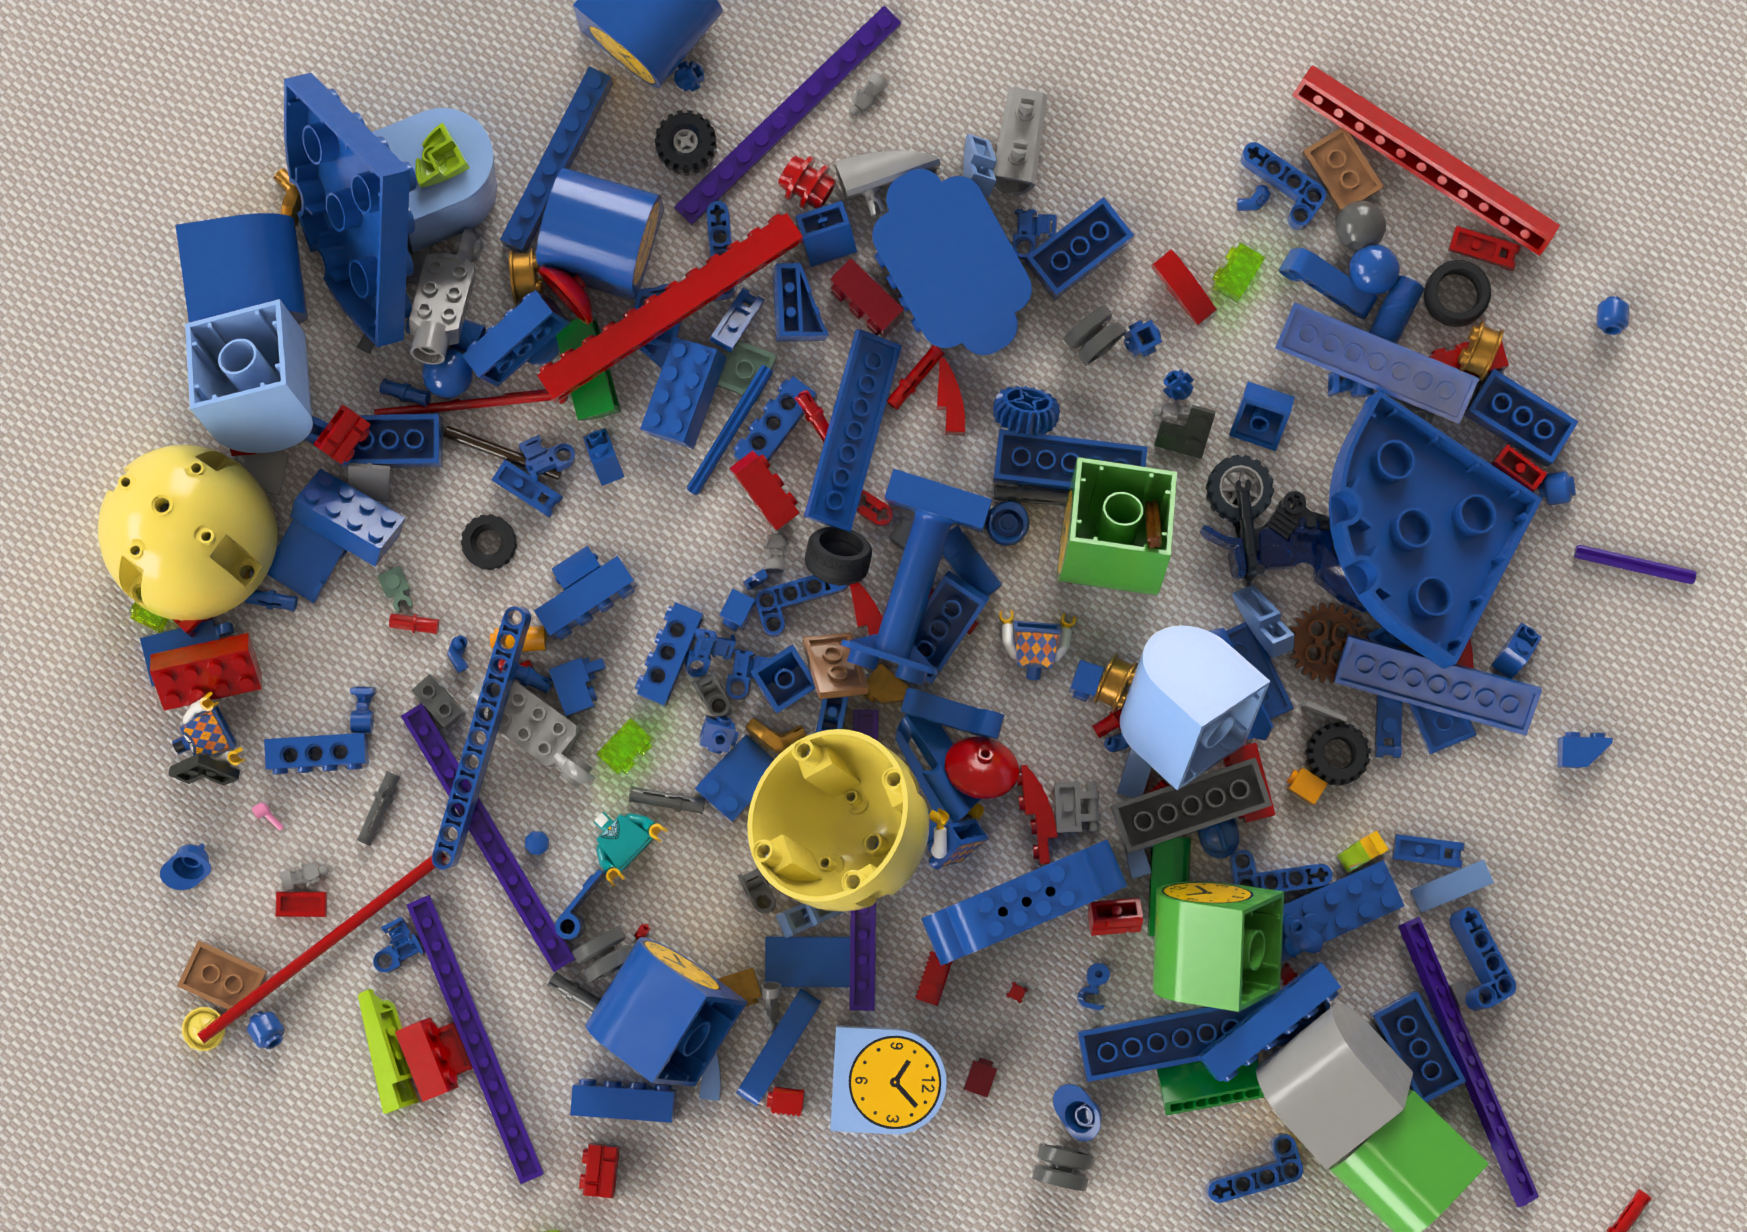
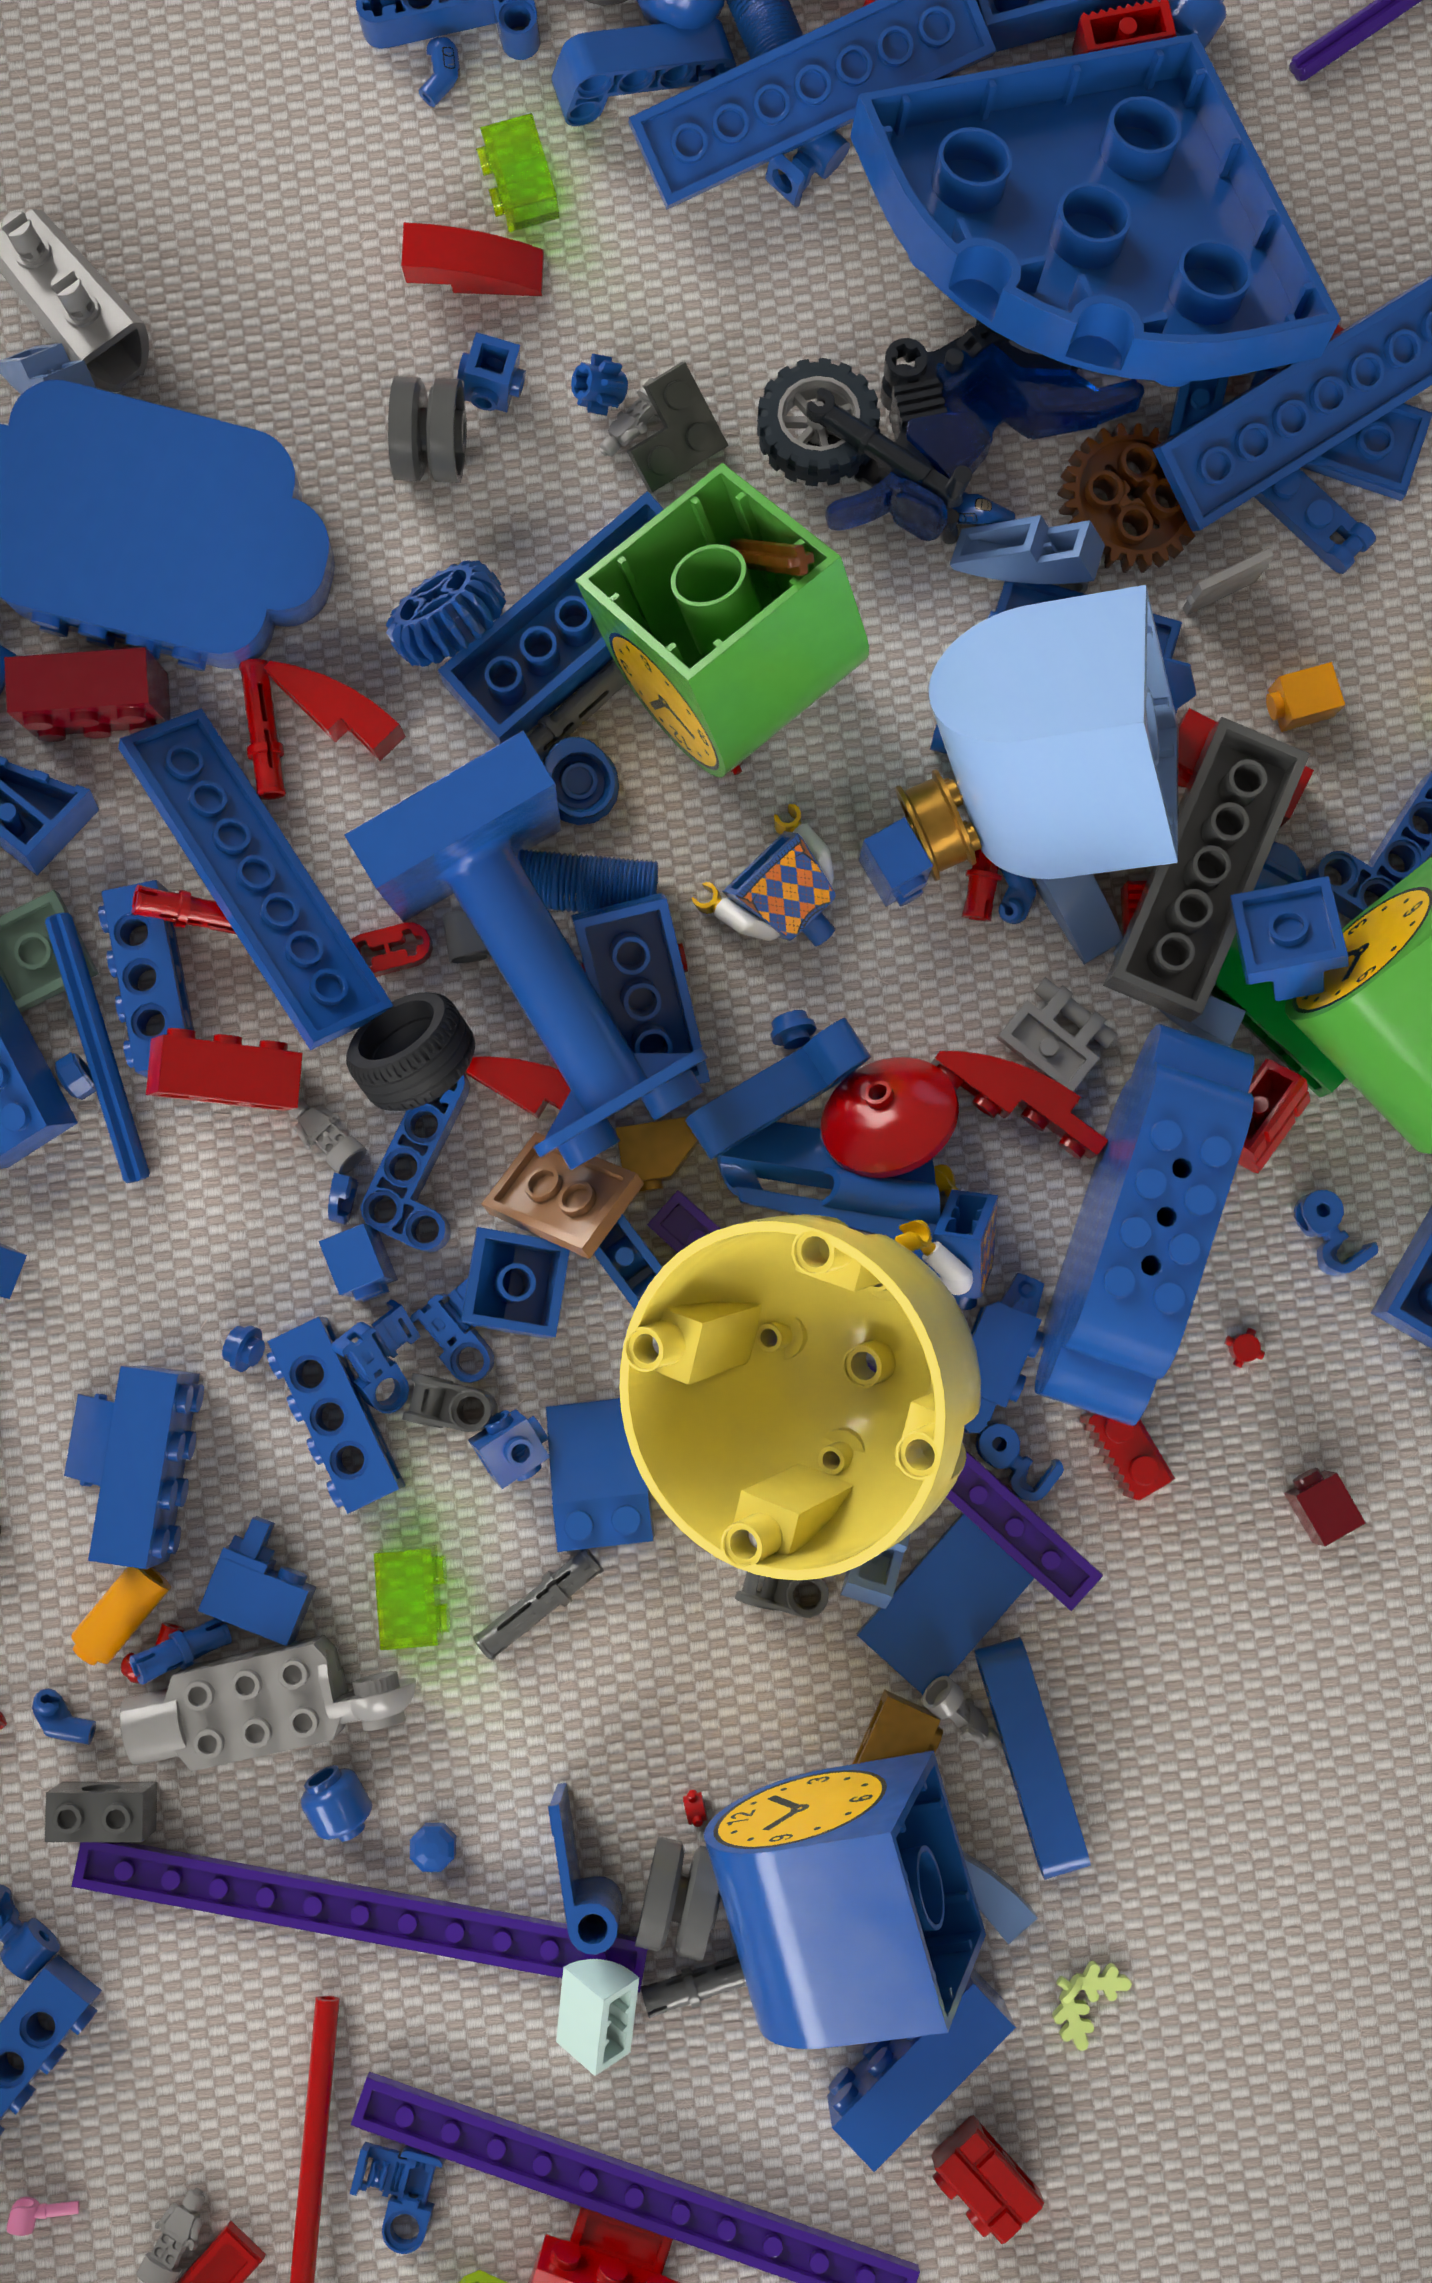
camera: 50 degrees left, 0 degrees up
dark grey pin [357,771,401,846] -> none
blue beam [432,606,531,870] -> none
teal torso [594,812,668,887] -> none
pearl gold arm [746,718,807,754] -> none
red brick [766,1086,805,1117] -> none
brick [830,1024,947,1134] -> none
blue piece [1013,209,1057,260] -> none
blue brick [1025,197,1134,300] -> none
blue slope [1229,381,1295,451] -> none
black tyre [1305,722,1371,786] -> none
blue slope [1491,622,1541,679] -> none
none -> blue tile [55,1052,96,1100]
none -> blue plate [222,1325,265,1372]
none -> blue head [300,1765,372,1842]
none -> light aqua brick [556,1959,639,2076]
none -> blue plate [770,1010,817,1050]
none -> blue arm [953,492,1015,525]
none -> blue hinge [964,1273,1044,1434]
none -> blue leg [975,1423,1064,1501]
none -> yellowish green animal [1052,1961,1132,2051]
none -> blue panel [1230,876,1349,1001]

